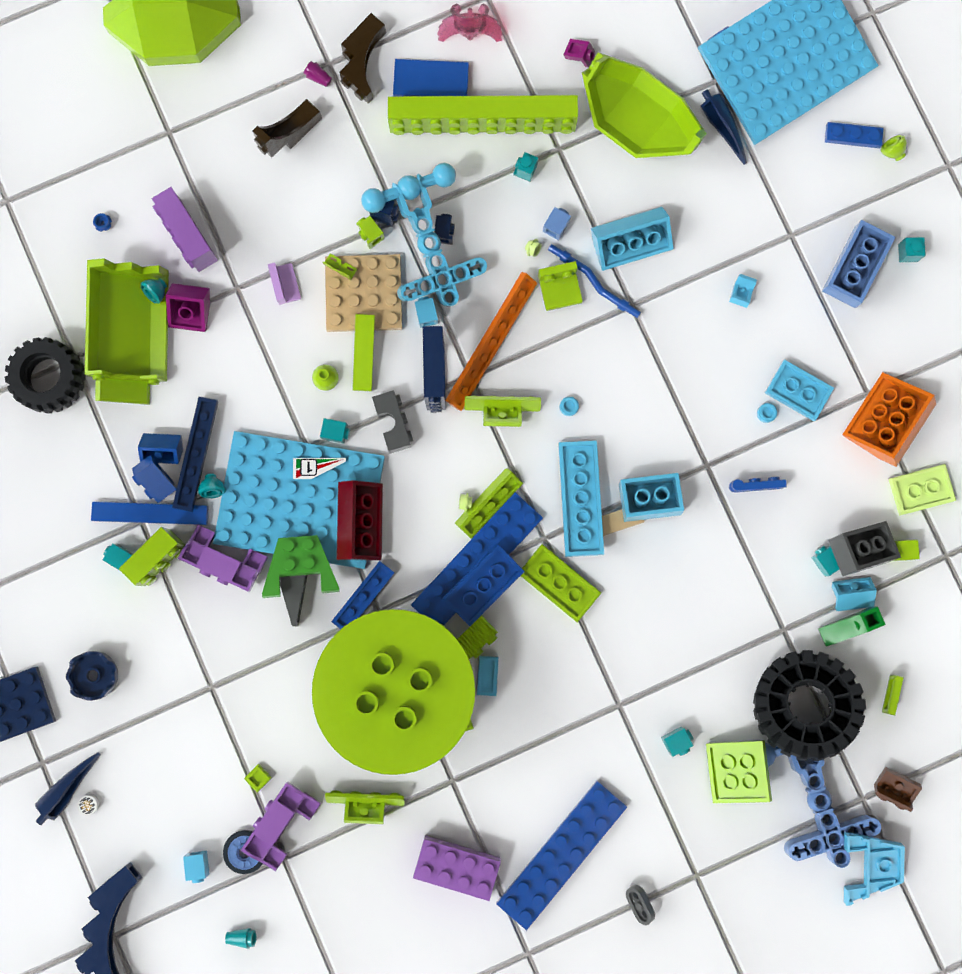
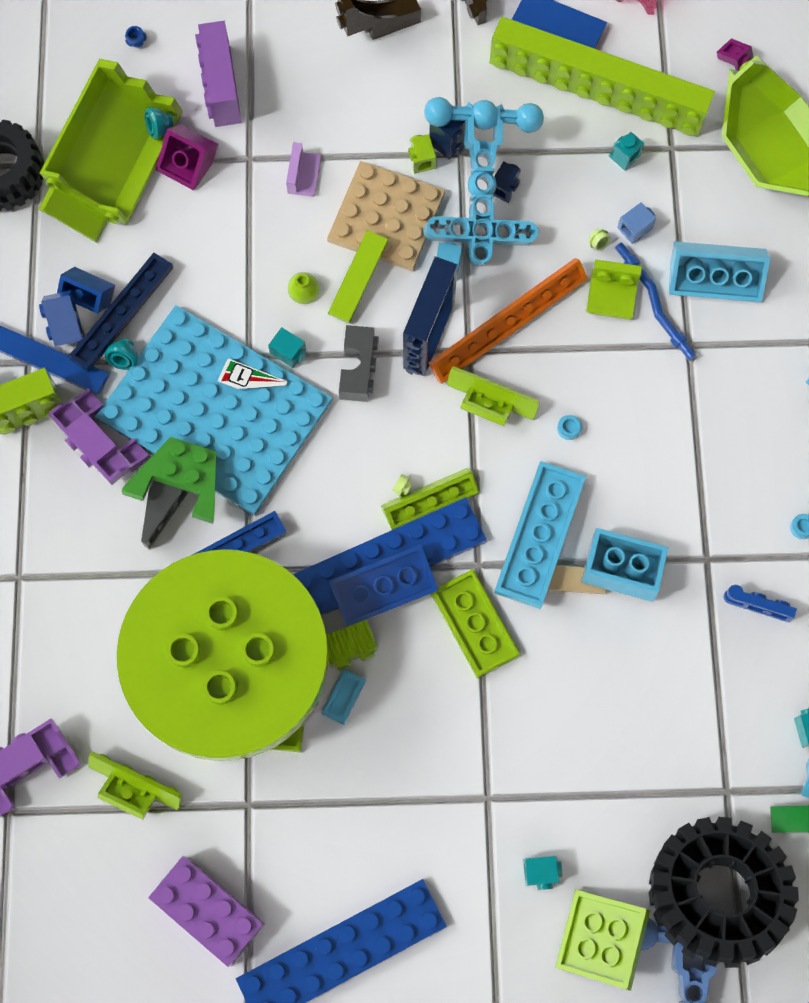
camera: 25 degrees right, 10 degrees down
lime tile [244,764,272,792] -> none
lime piece [322,253,357,280] -> none
dark red slope [337,480,383,561] -> none

